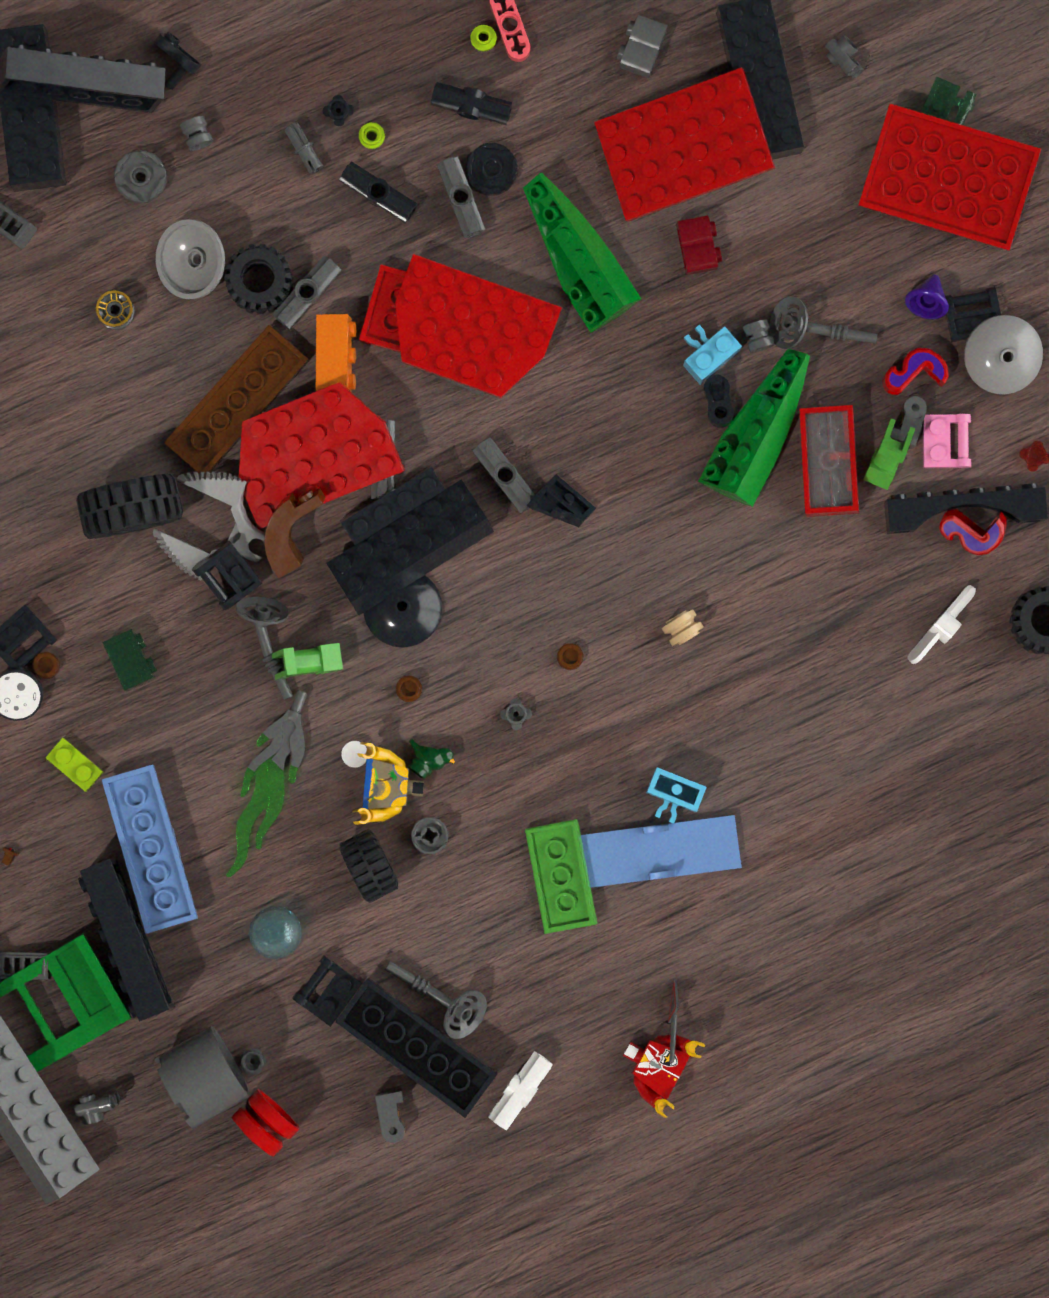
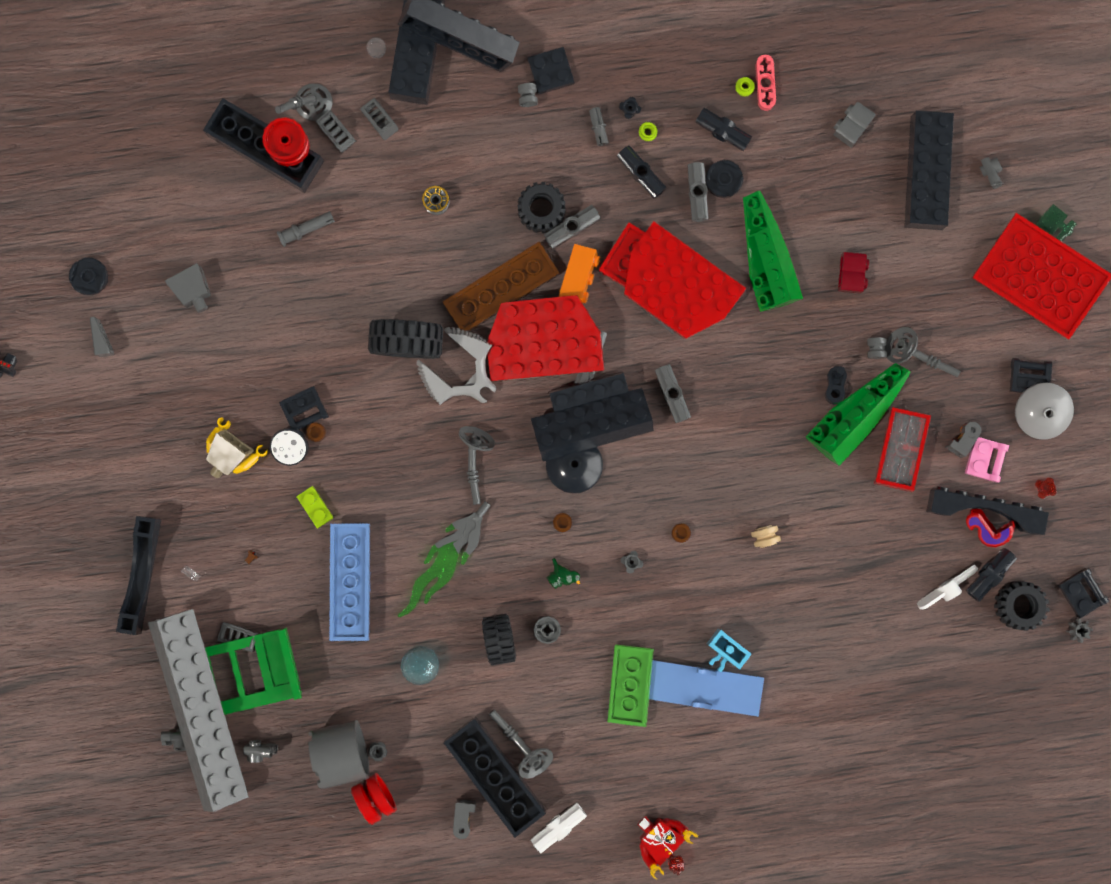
camera: 15 degrees right, 0 degrees up
black brick [78,859,175,1022] -> none
clear green brick [102,629,158,692] -> none
dark grey plate [114,150,167,203] -> none
black piece [154,32,201,90] -> none
light grey dish [156,219,225,299] -> none
black plate [192,541,263,610] -> none
reddish brown arch [265,489,326,578] -> none
bright green piece [272,643,343,680] -> none
black plate [292,955,362,1027] -> none
white tile [342,741,367,768] -> none
torso [353,742,424,825] -> none
black wing [527,474,596,527] -> none
red plate [594,67,776,222] -> none
dark grey piece [668,979,679,1063] -> none
medium azure brick [683,325,742,385] -> none
bright green piece [863,418,915,490] -> none
red animal [882,348,949,395] -> none
dark purple hat [905,275,949,319] -> none
none -> black plate [528,47,575,95]
none -> clear red plate [668,854,684,875]
none -> black piece [966,548,1017,602]

